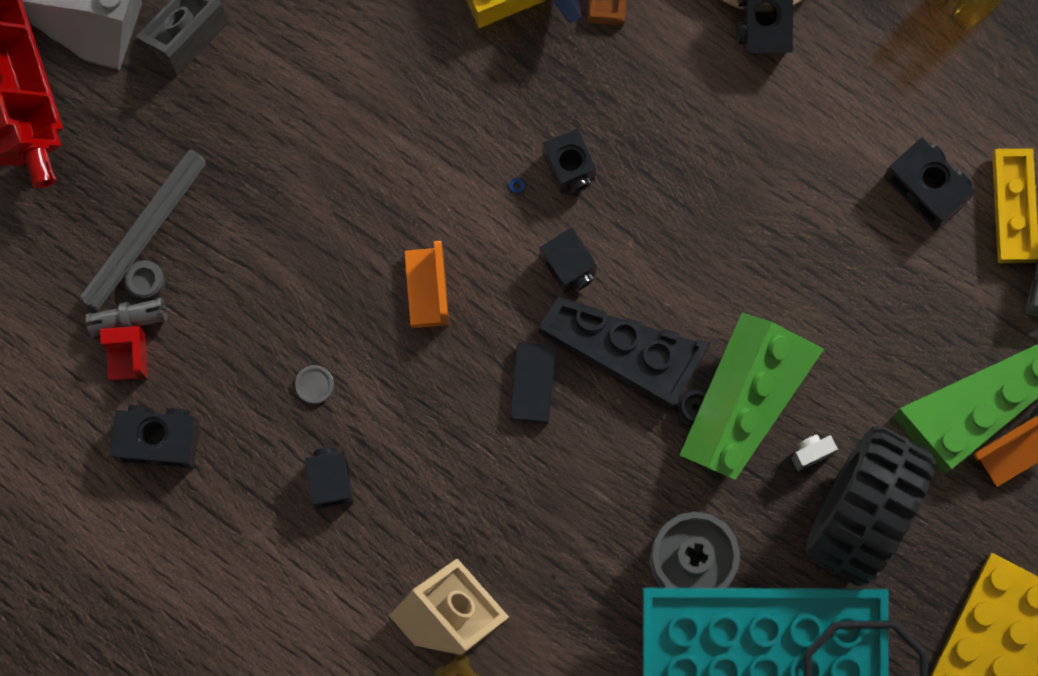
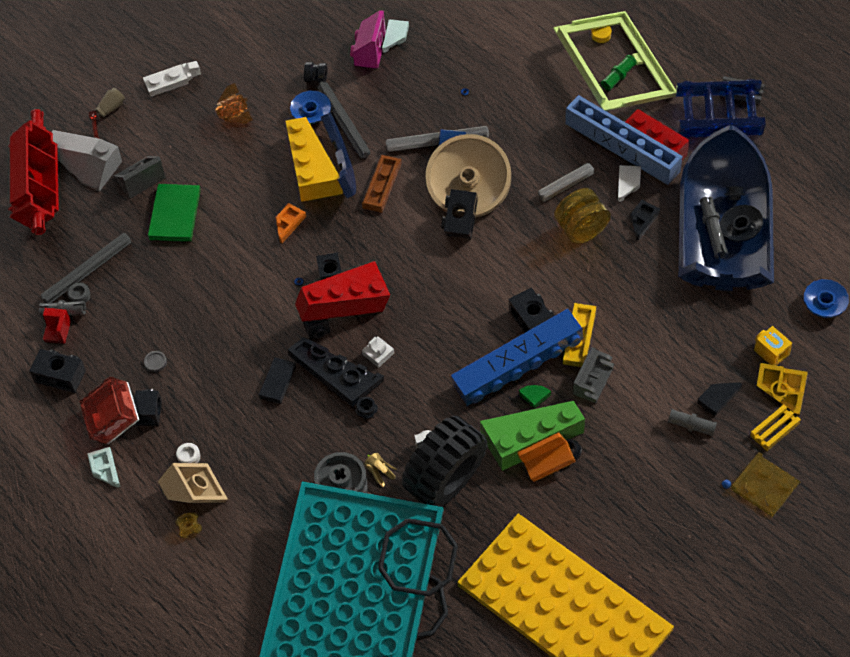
camera: 15 degrees right, 20 degrees down
orange panel [405,241,449,328] -> none
bright green wedge [679,312,824,480] -> none
none -> clear red piece [79,377,139,444]
none -> light aqua tile [87,447,120,488]
none -> green tile [148,184,201,242]
none -> white tile [176,443,200,463]
none -> orange tile [276,203,306,244]
none -> red wedge [295,261,390,322]
none -> white tile [362,336,394,368]
none -> pearl gold piece [364,453,397,487]
none -> blue brick [451,309,583,406]
none -> green tile [519,385,551,409]

